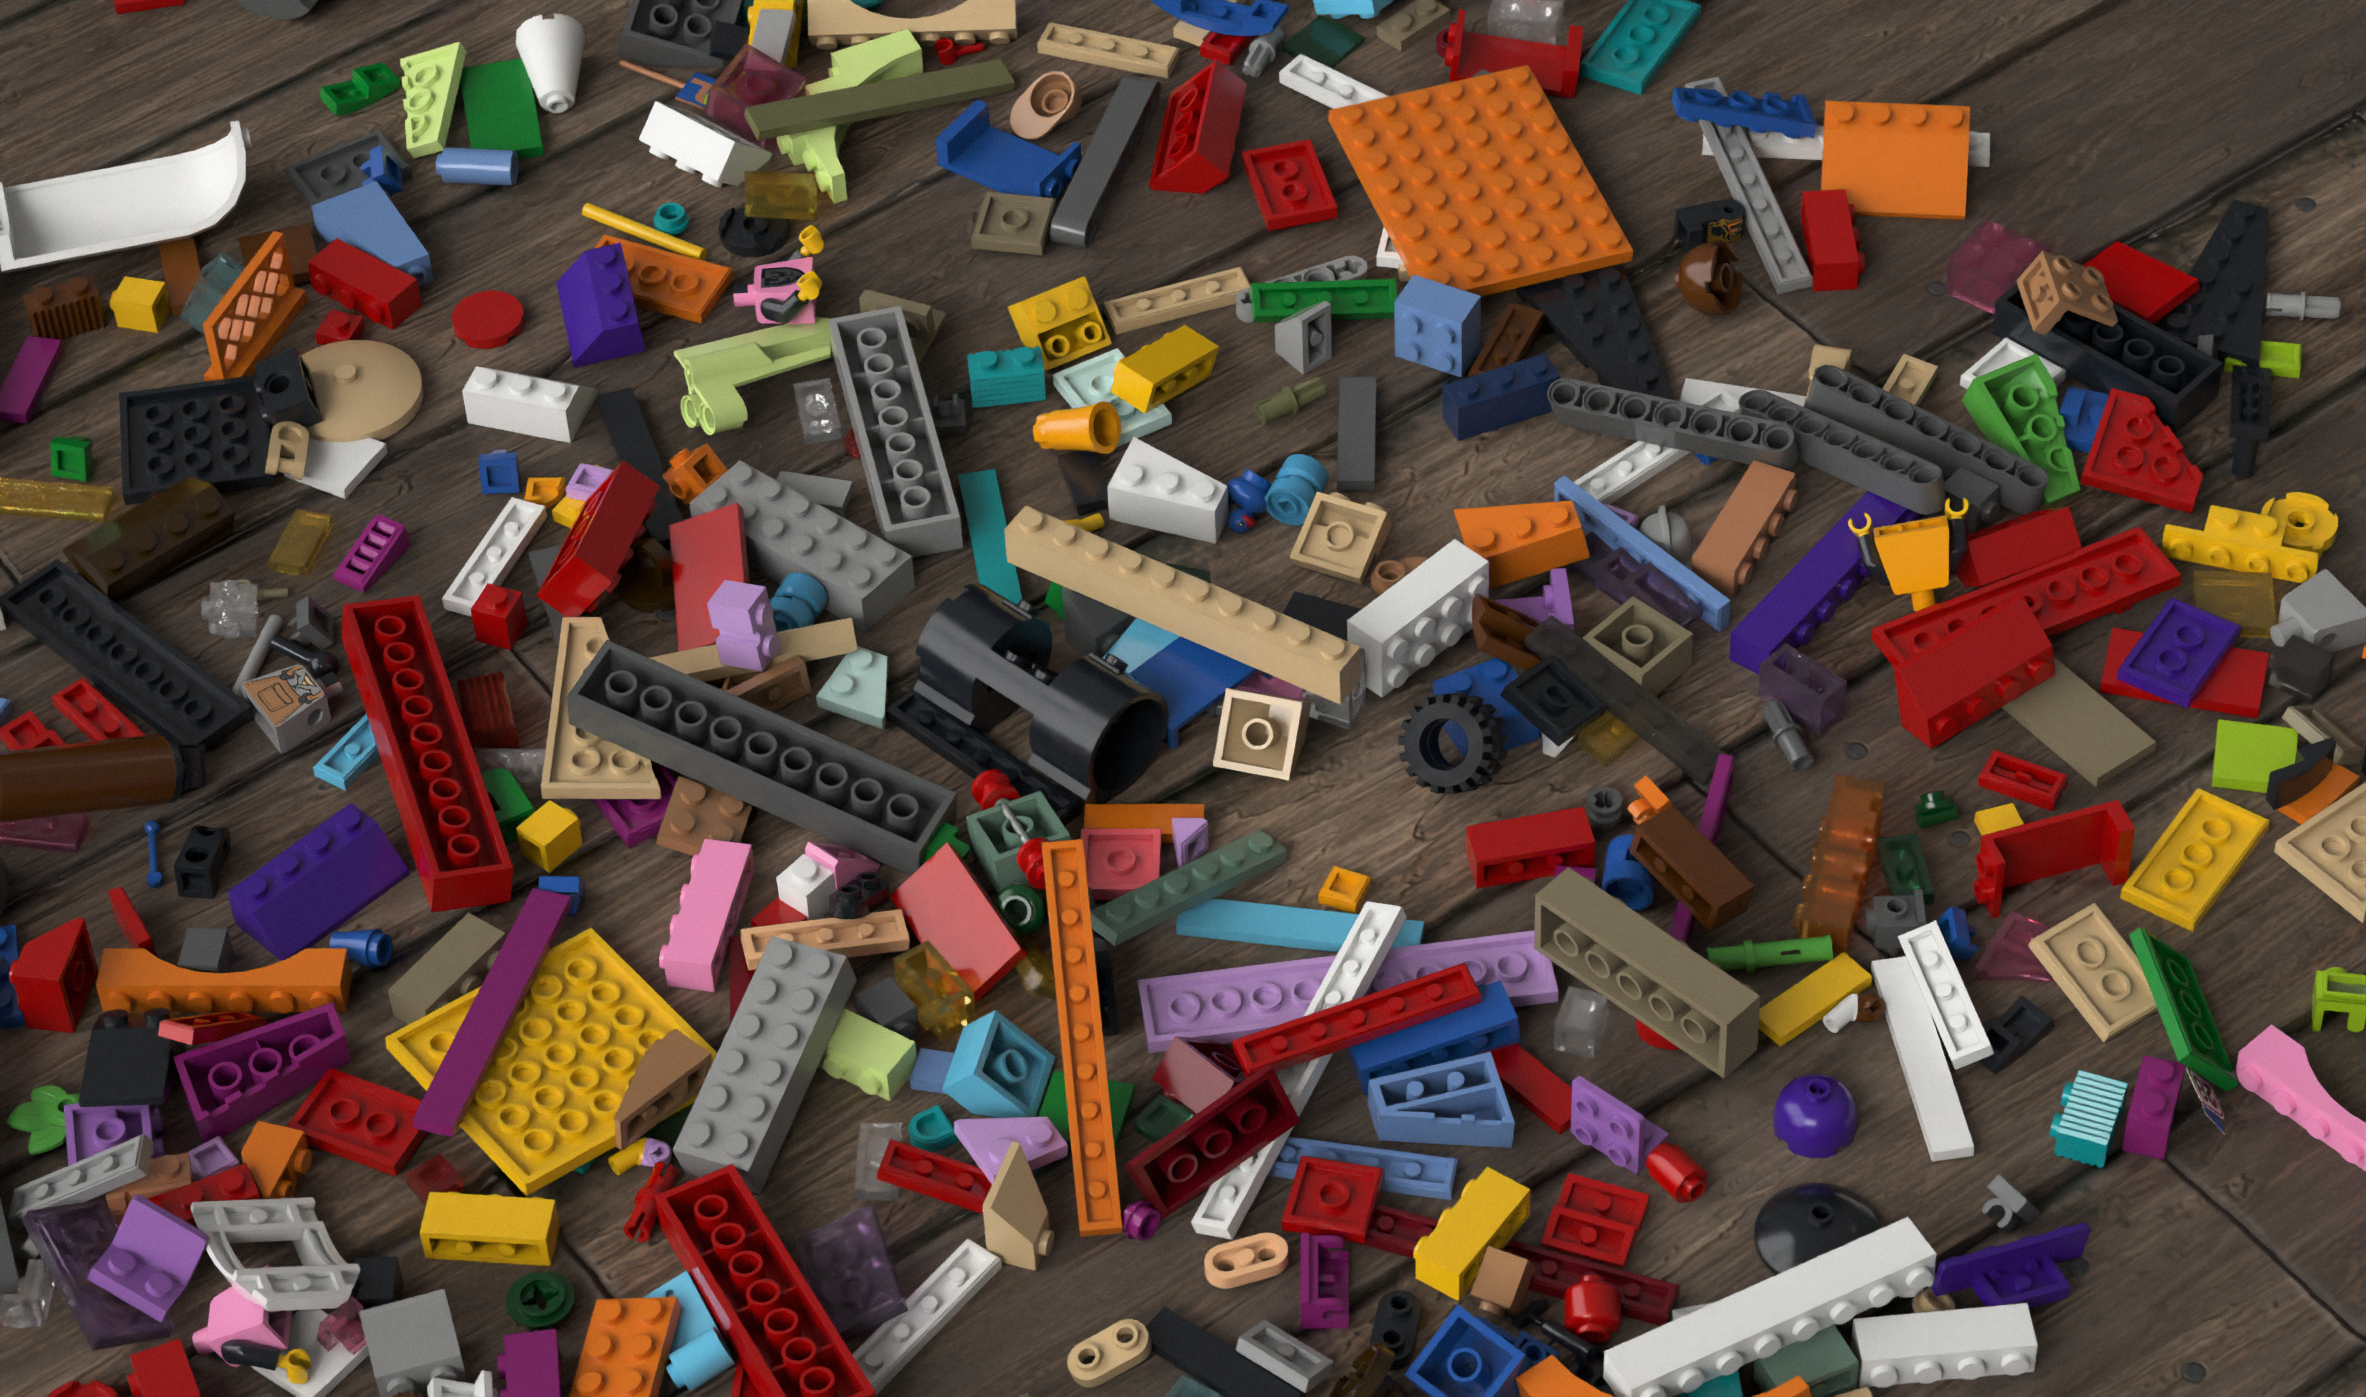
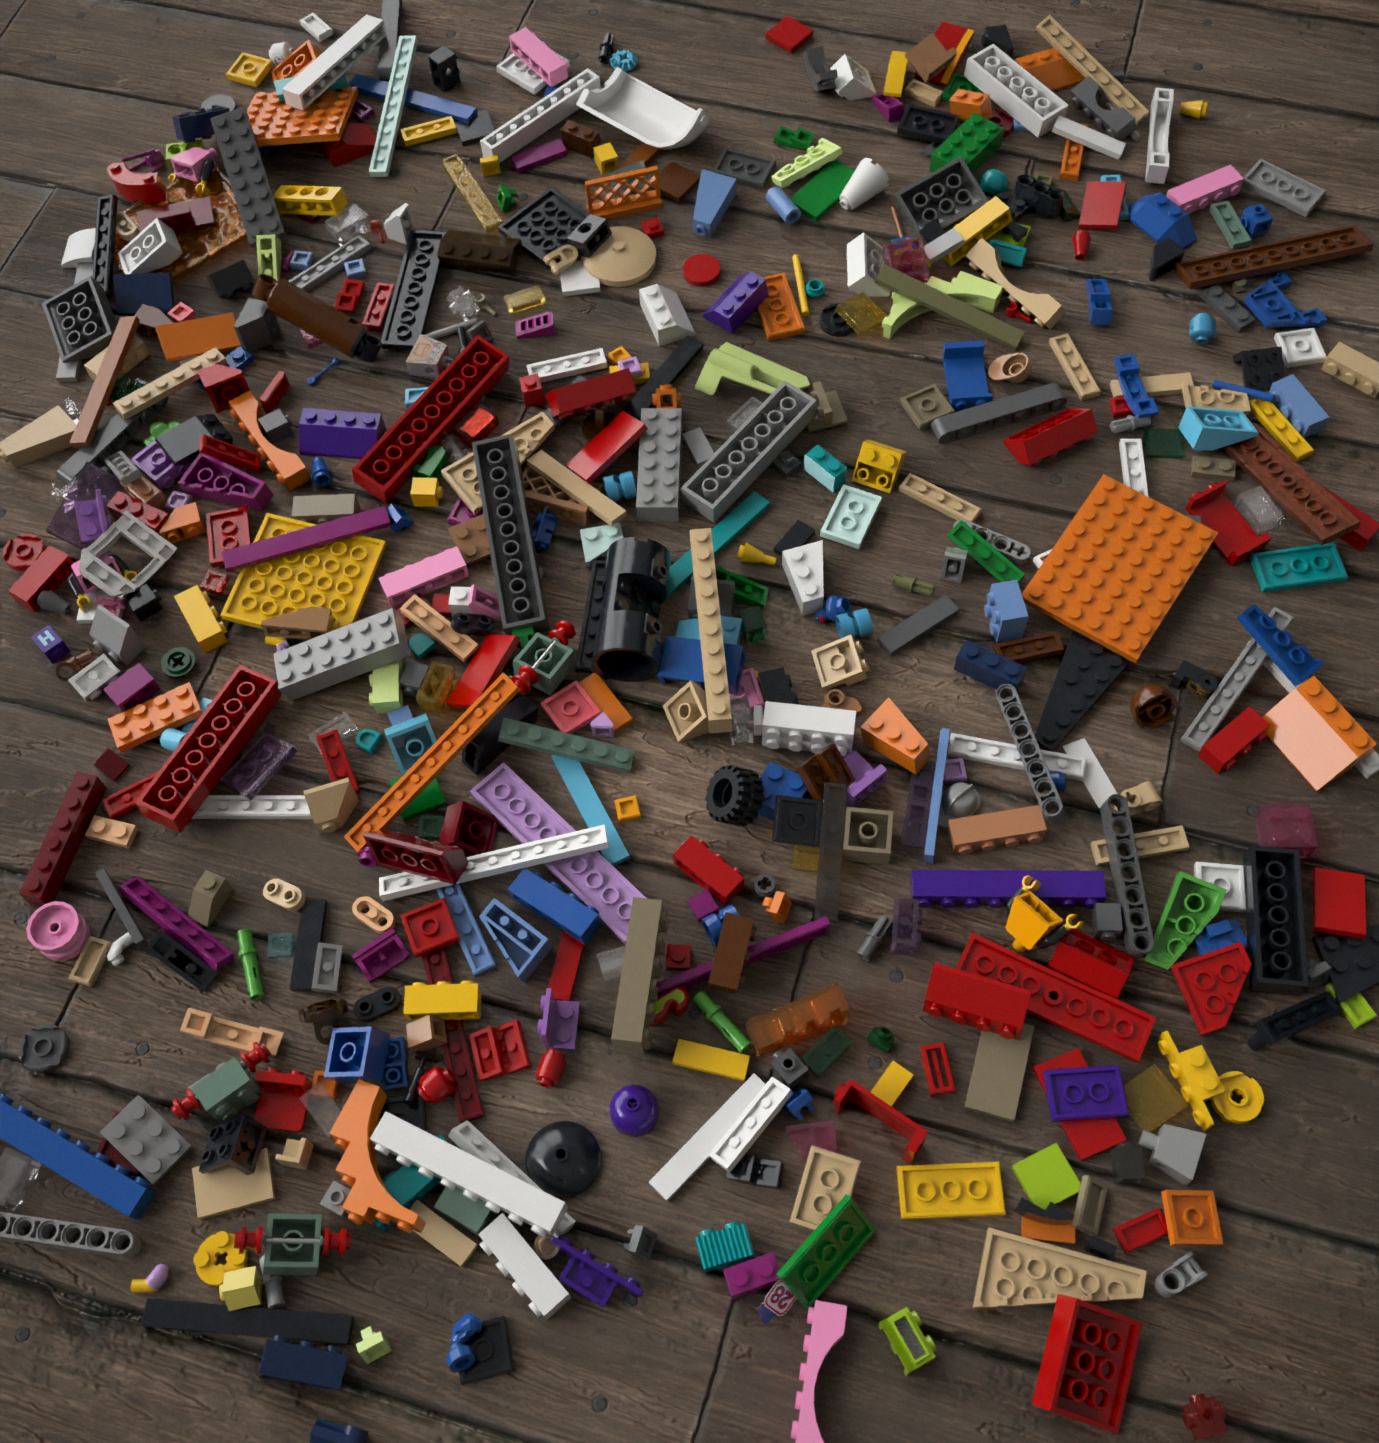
camera: 55 degrees right, 15 degrees up
black leg [174,825,231,899] -> none
red brick [307,238,422,330] -> none
blue tile [361,145,403,196] -> none
blue tile [478,450,521,494] -> none
red pin [623,1162,679,1242] -> none
lavender brick [707,580,780,672] -> none
torso [733,225,824,324] -> none
lavender wing [954,1117,1068,1184] -> none
light orange plant [1033,401,1121,454] -> none
yellow brick [1111,325,1219,414] -> none
red tile [1233,963,1481,1078] -> none
red plate [1241,139,1337,231] -> none
dark grey beam [1739,390,1946,515] -> none
arm [1823,994,1886,1033] -> none
medium nougat bracket [2016,250,2118,335] -> none

